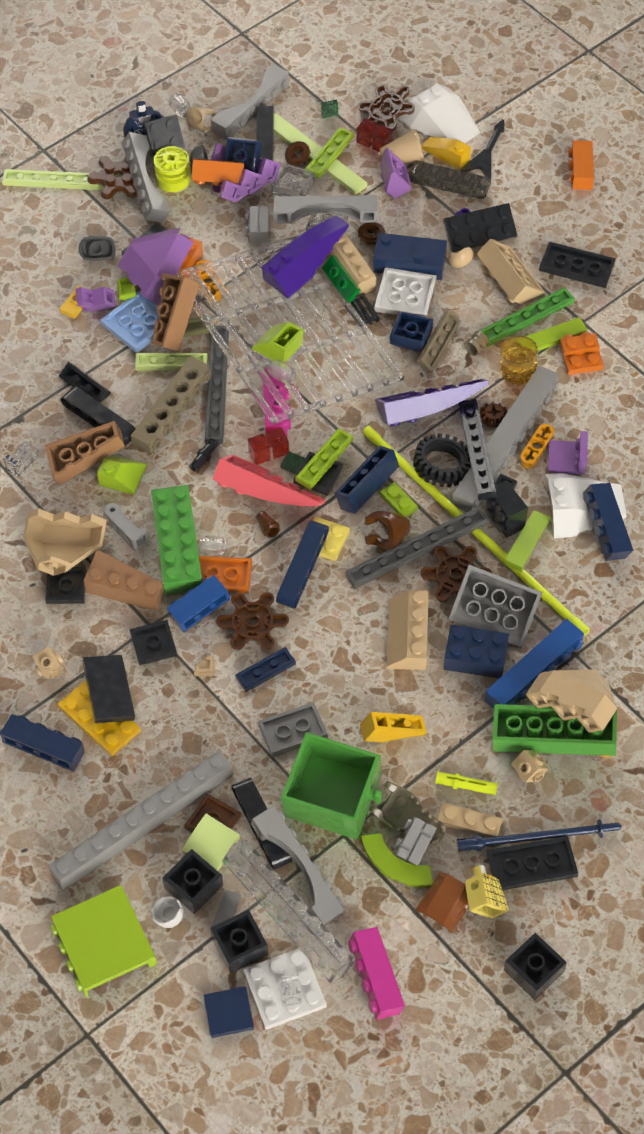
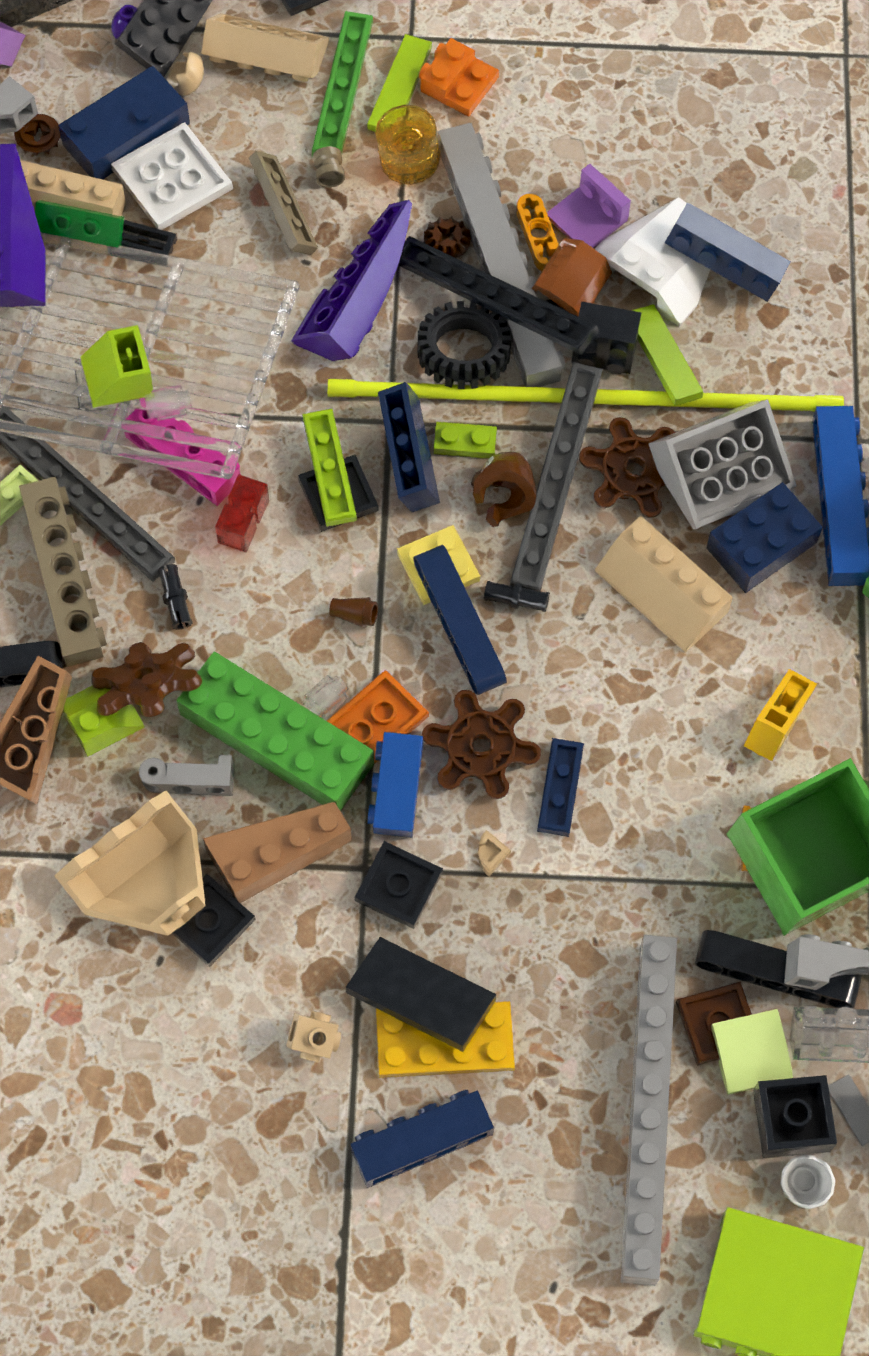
camera: 50 degrees left, 10 degrees up
coral wedge [213,454,326,506] -> none
light grey tile [258,702,328,758] -> none
clear green tile [280,451,305,474] -> none
dark blue brick [389,311,433,352] -> none
none -> reddish brown plate [91,642,202,717]
none -> black pin [484,581,550,612]
none -> dark orange slope [531,238,612,316]

